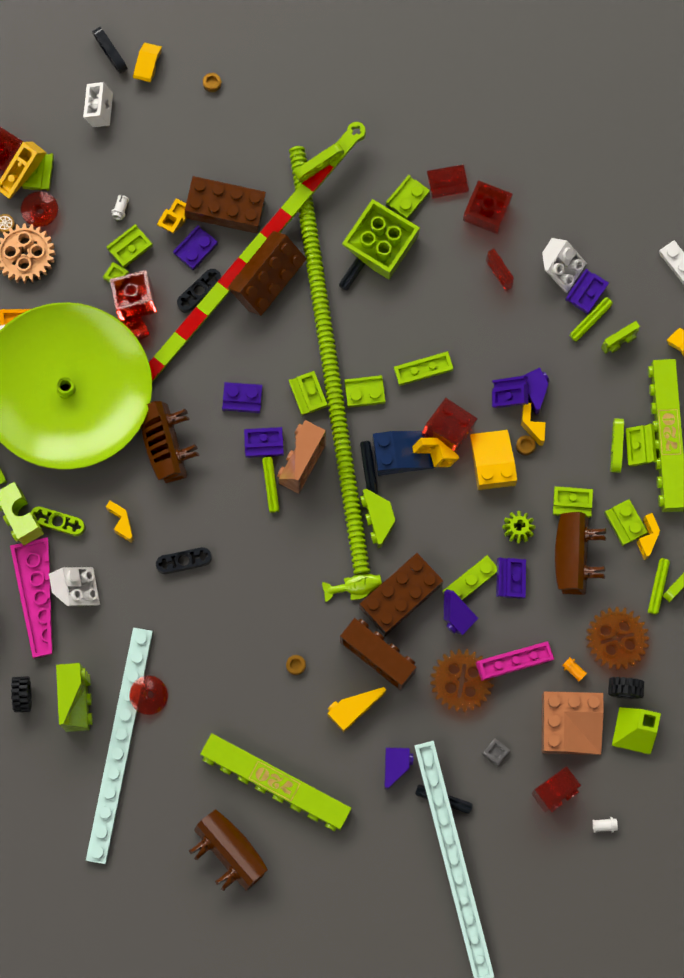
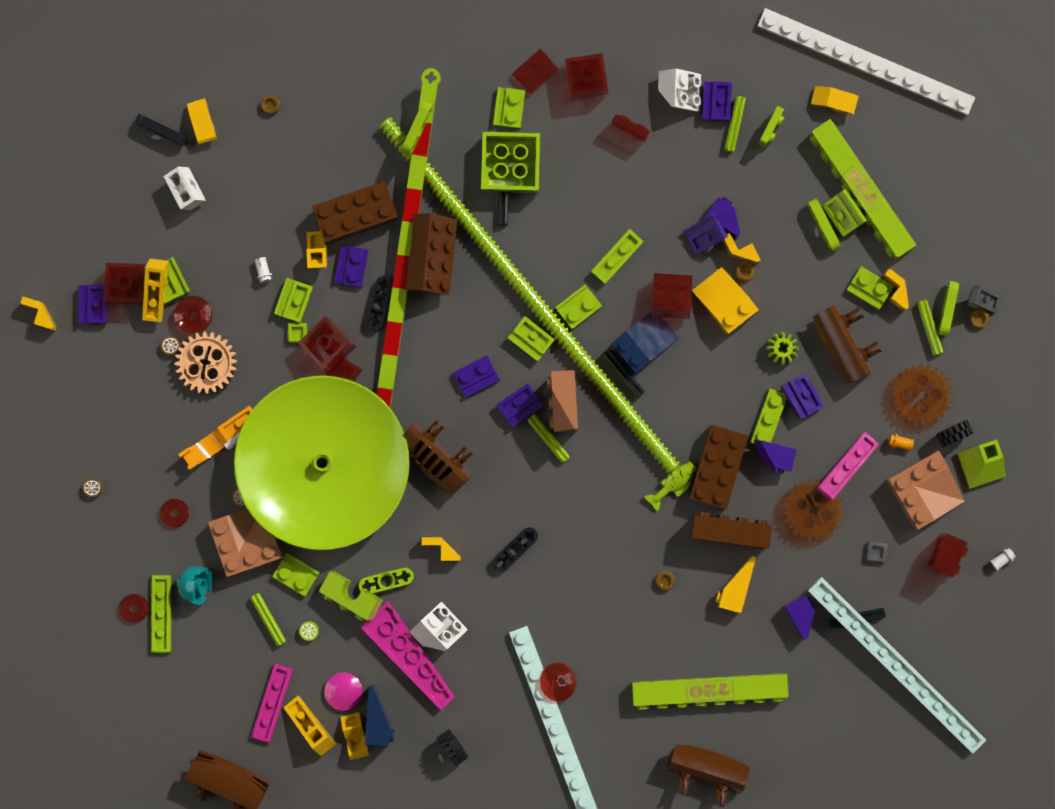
camera: 30 degrees left, 10 degrees up
lime slope [56,663,93,732] -> none
lime slope [360,489,395,548] -> none
yellow slope [412,438,459,467] -> none
lime plate [552,486,593,518] -> none

